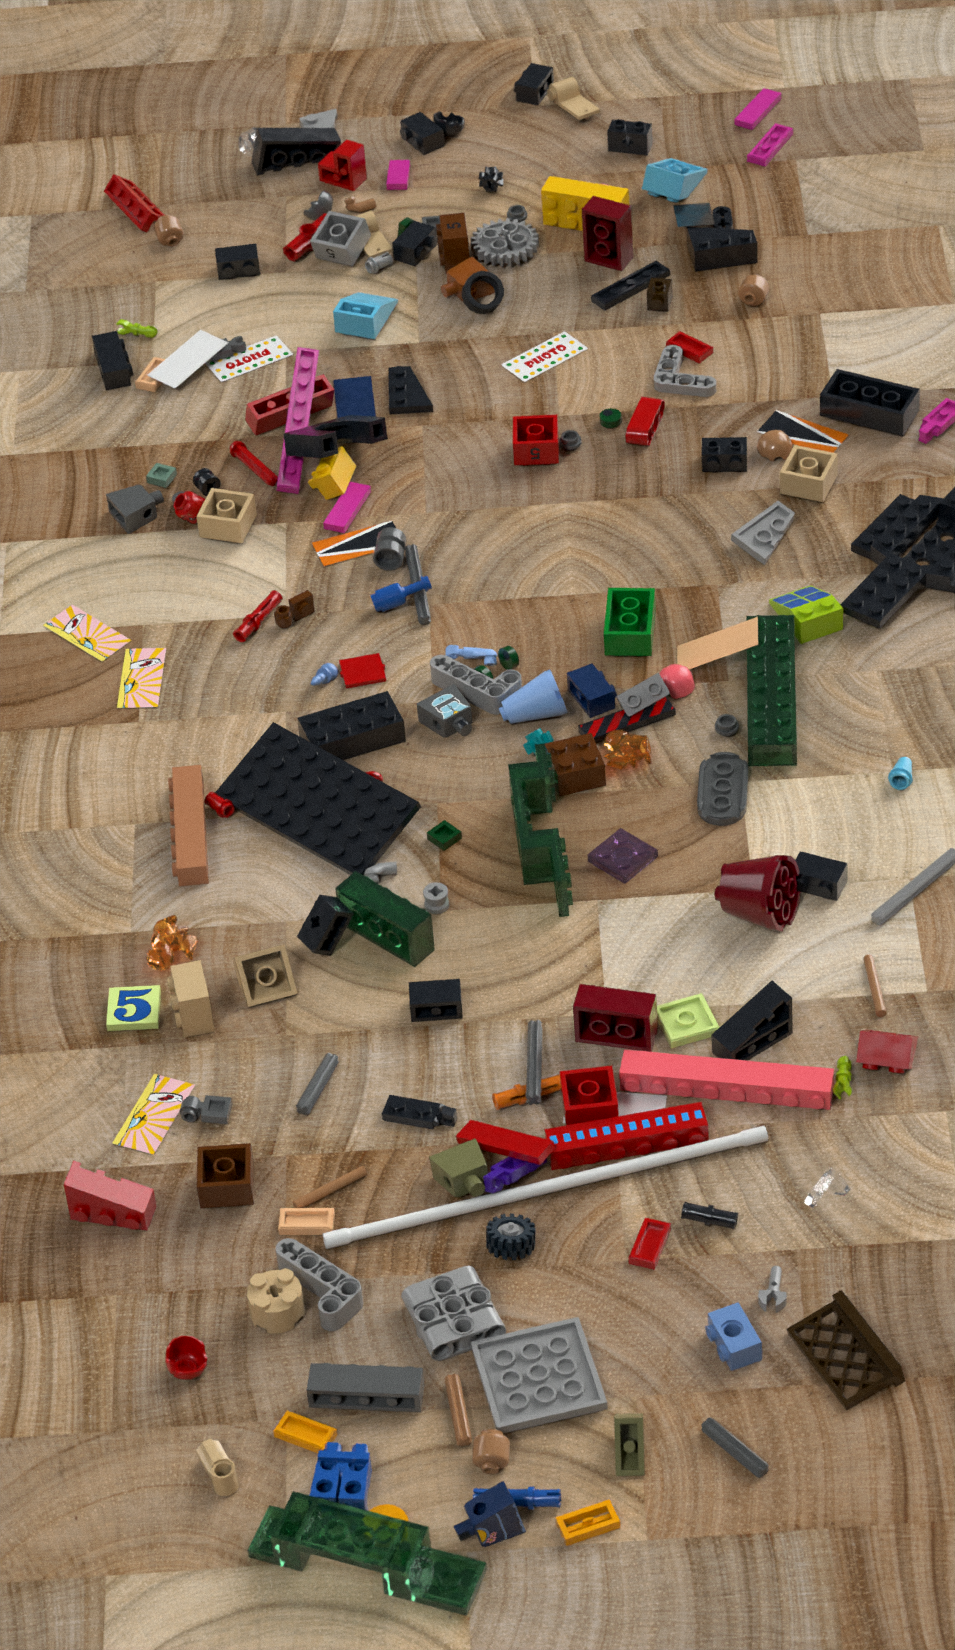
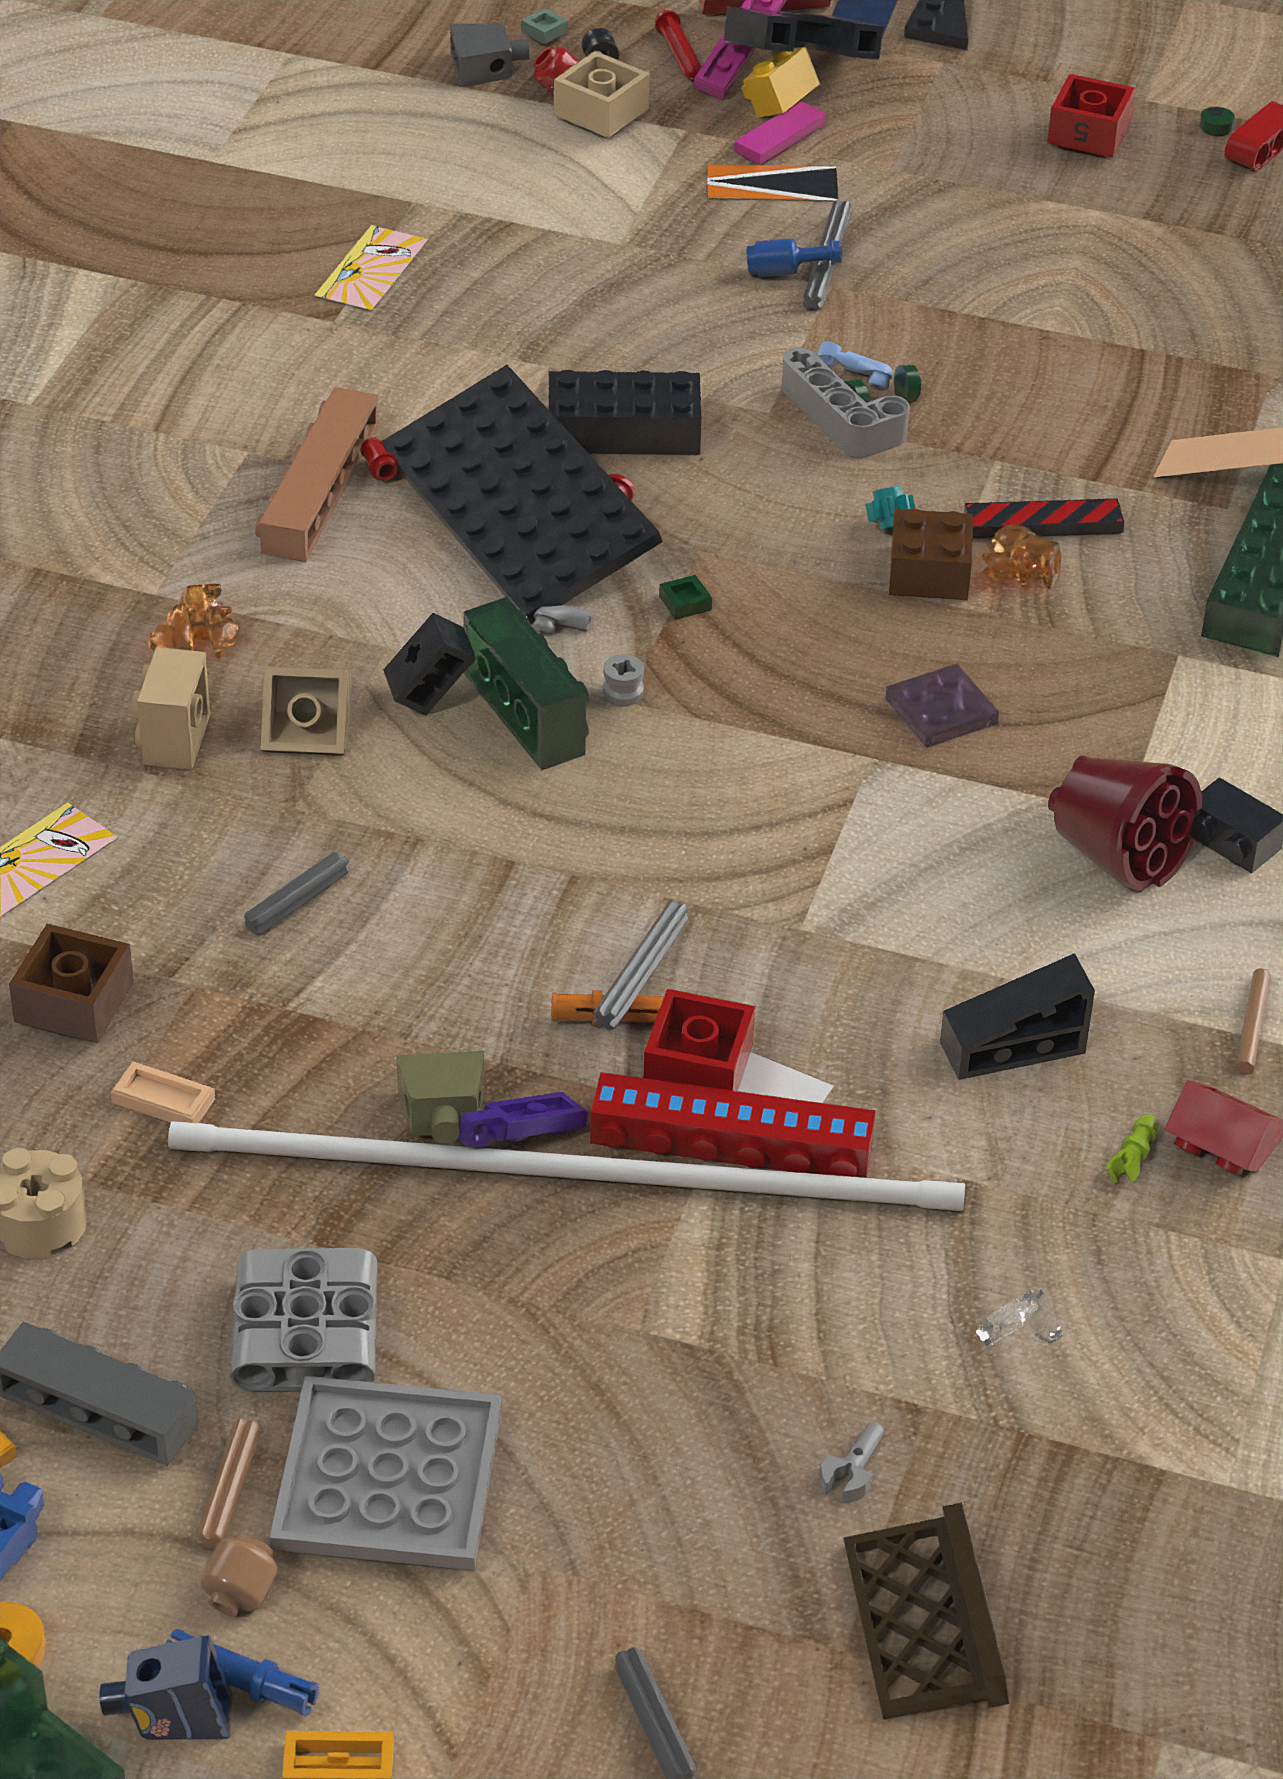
camera: 15 degrees right, 0 degrees up
sticker [43,605,132,661] -> none
yellowish green tile [106,985,161,1031] -> none
dark grey plate [180,1095,232,1124] -> none
red pin [233,590,283,642] -> none
reddish brown plate [274,590,315,628] -> none
light grey beam [276,1238,363,1331] -> none
medium nougat bar [293,1166,367,1208] -> none
medium blue bar [311,663,338,686] -> none
red piece [339,653,387,689] -> none
dark grey wheel [373,527,407,571] -> none
black hinge [382,1095,457,1129] -> none
black brick [409,978,463,1022] -> none
dark grey torso [417,684,472,738] -> none
red tile [455,1120,556,1165] -> none
black wheel [486,1213,536,1260] -> none
light blue cone [499,669,568,724] -> none
white sticker [502,332,588,382] -> none
clear green bracket [508,743,573,917] -> none
dark grey plate [559,430,582,450] -> none
dark blue brick [567,663,617,718] -> none
dark red brick [573,984,658,1052] -> none
green brick [603,588,656,656] -> none
olive slope [614,1413,645,1476] -> none
light grey bracket [617,673,670,717] -> none
coral brick [619,1049,834,1110] -> none
red tile [628,1218,671,1270] -> none
yellowish green tile [657,993,719,1048] -> none
coral hair [659,664,695,699] -> none
black pin [681,1202,738,1230] -> none
dark grey tile [697,752,749,826] -> none
medium blue brick [705,1302,762,1371] -> none
dark grey plate [715,714,739,736] -> none

